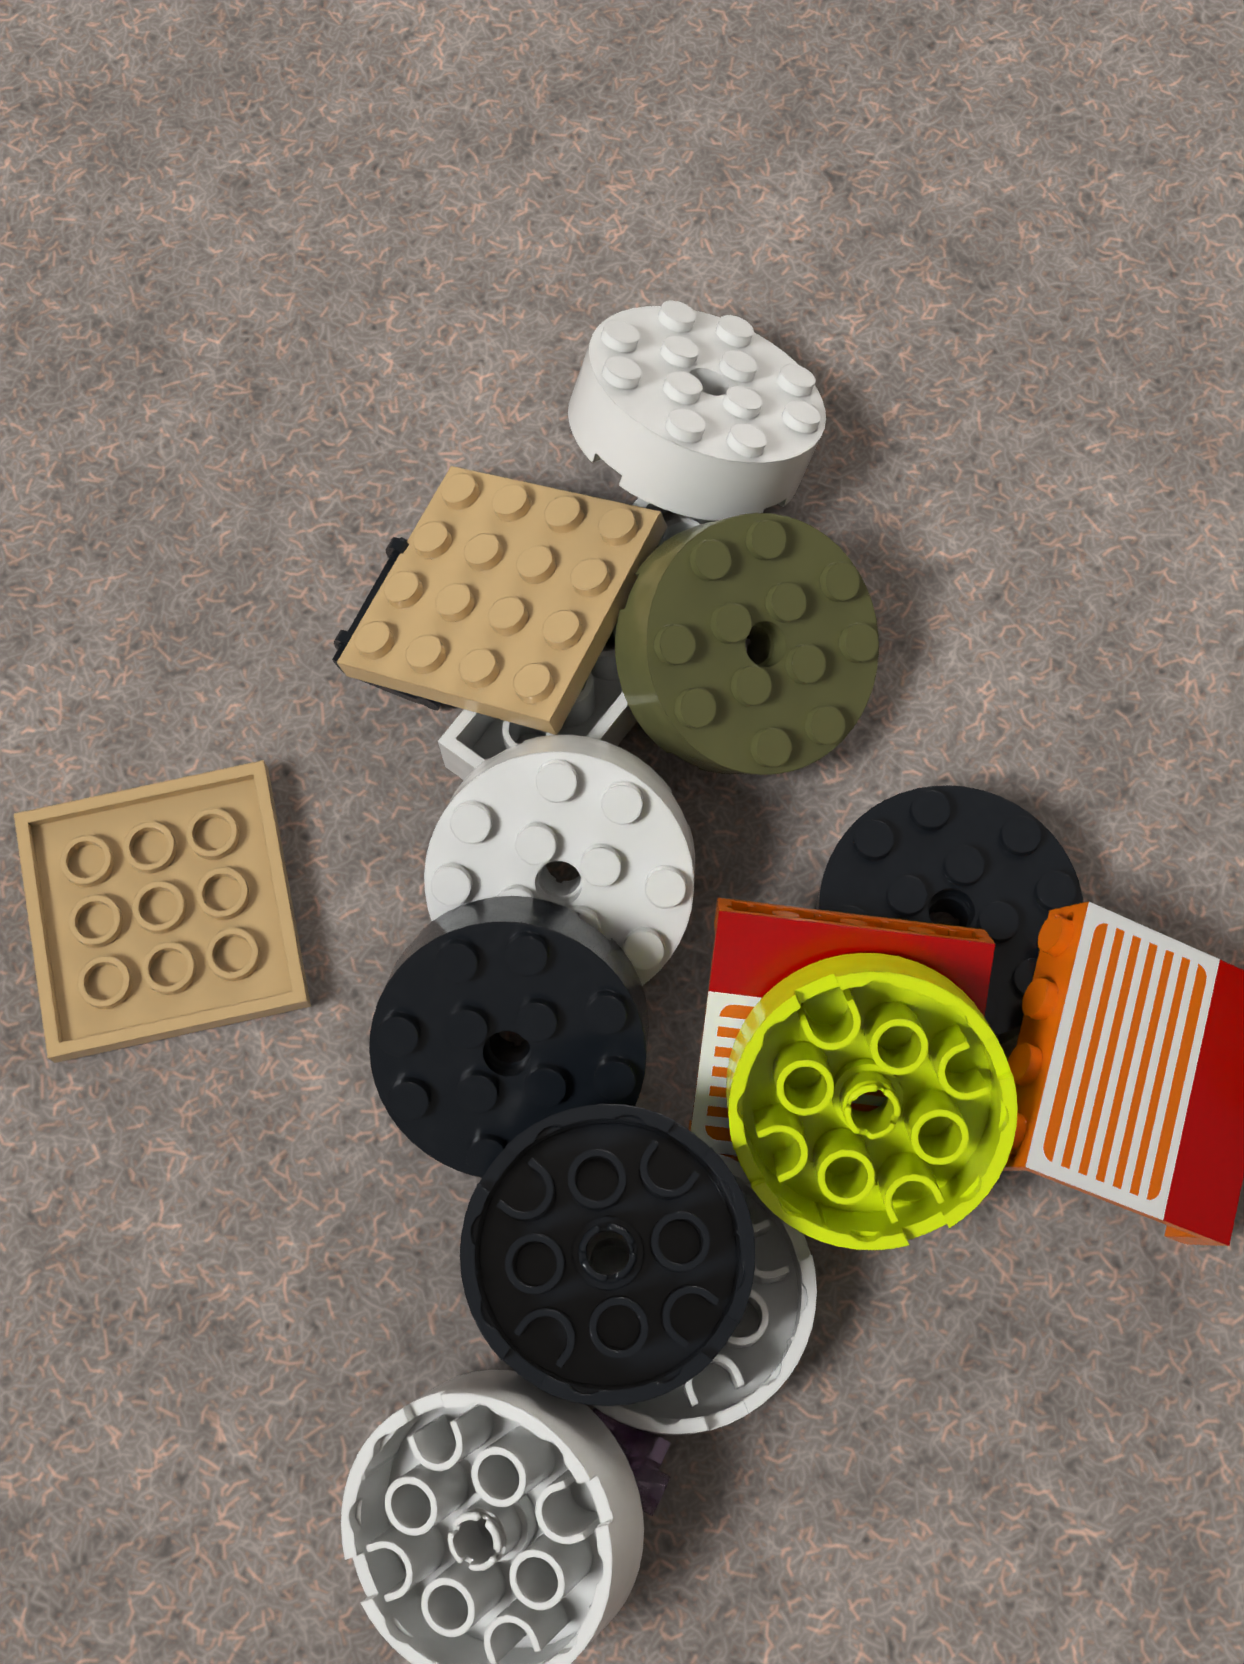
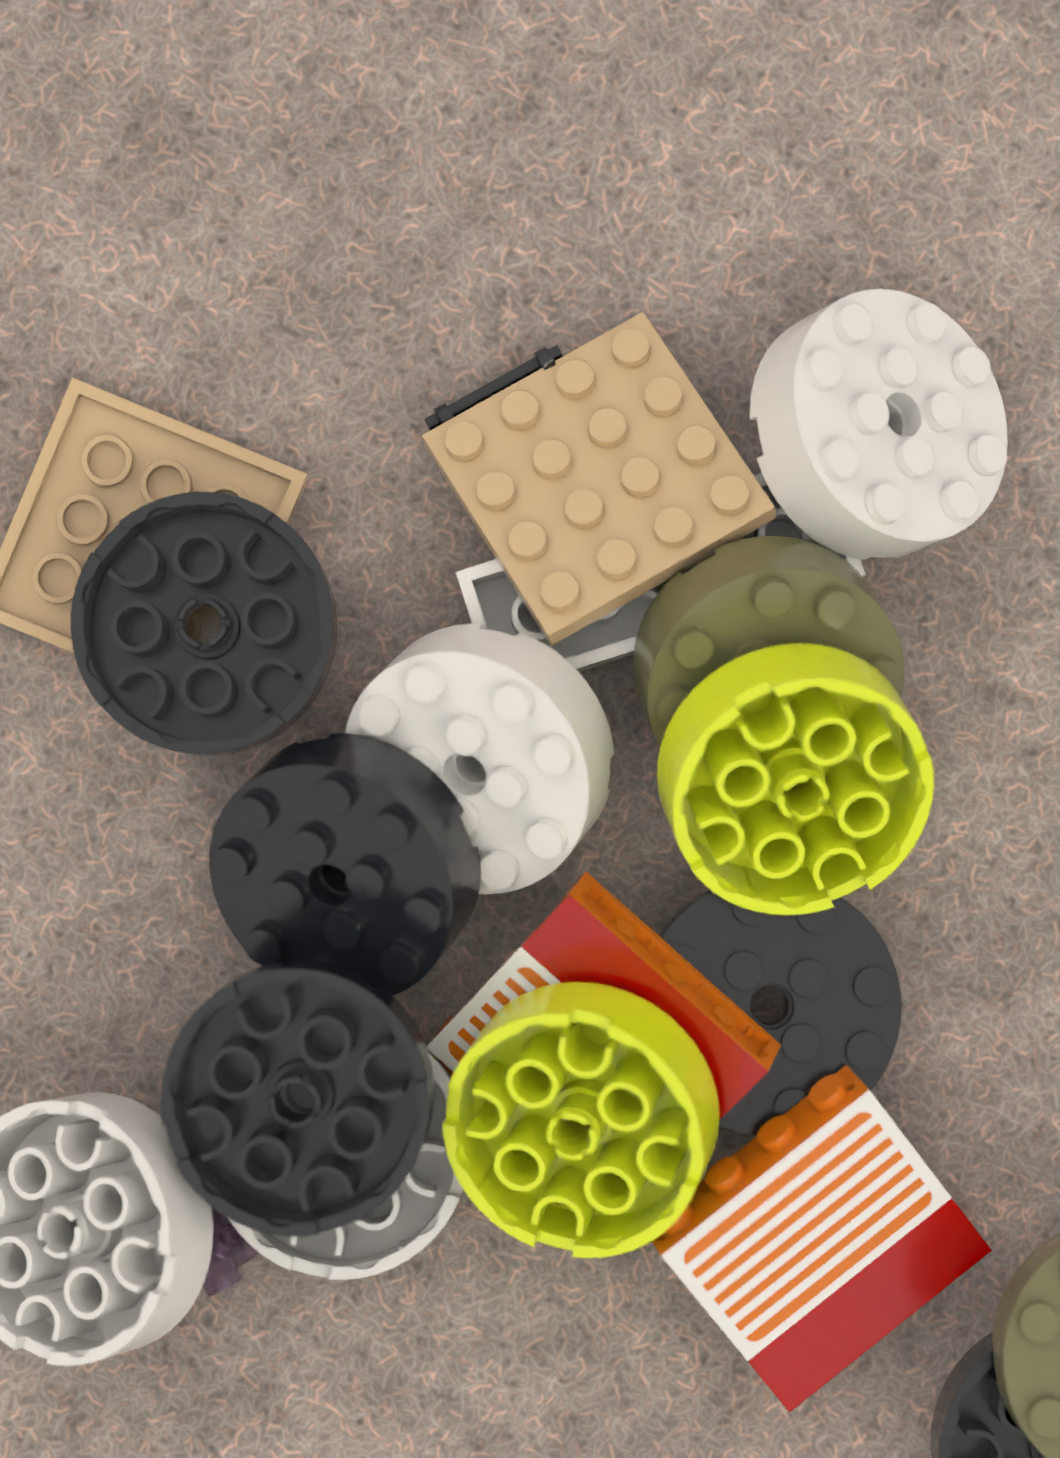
camera: 30 degrees right, 15 degrees up
none -> black brick [71,492,337,756]
none -> neon yellow brick [657,643,934,915]

